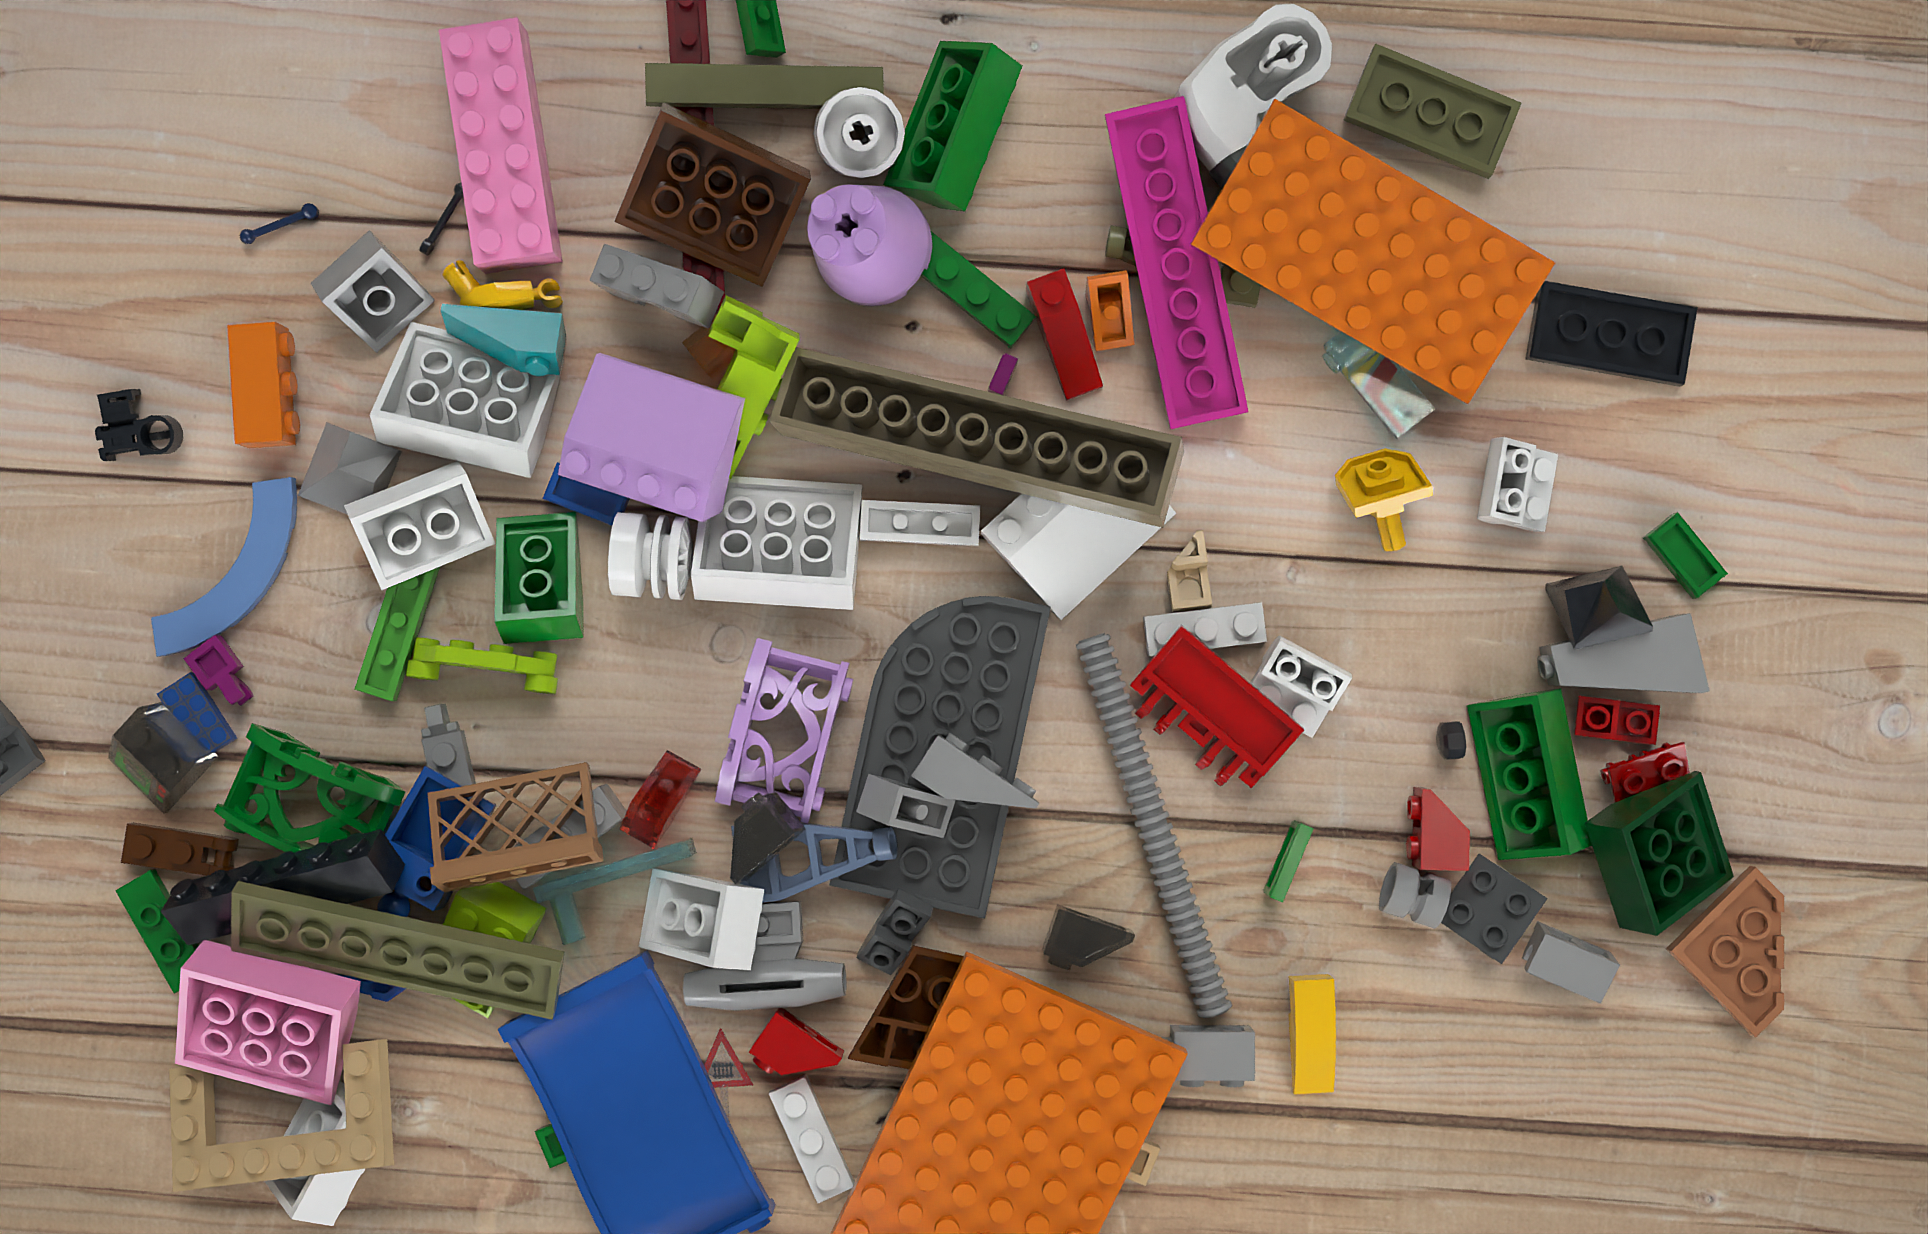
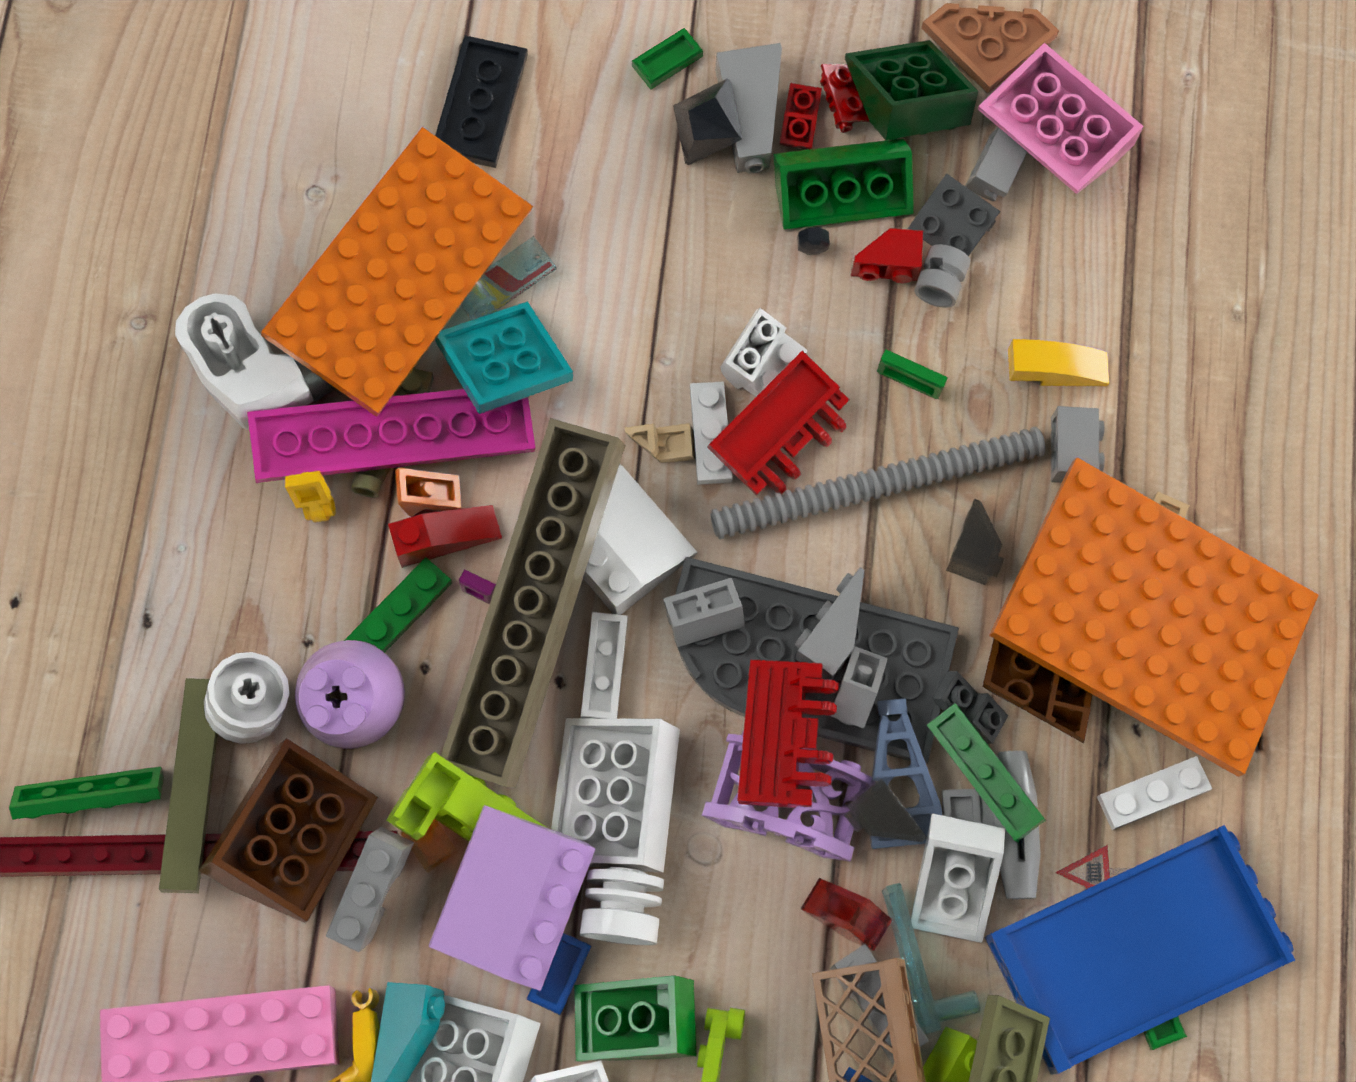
camera: 95 degrees left, 15 degrees down
red slope [749,1008,844,1075] -> none
green slope [883,41,1023,212] -> none
yellow piece [1335,448,1433,551] -> none
olive plate [1343,44,1522,179] -> none
white brick [1477,437,1558,532] -> none
none -> yellow plate [285,470,336,523]
none -> teal plate [435,301,573,414]
none -> light grey hinge [663,578,745,647]
none -> red hinge [737,660,839,808]
none -> green plate [927,703,1046,842]
none -> bright pink slope [978,43,1144,194]

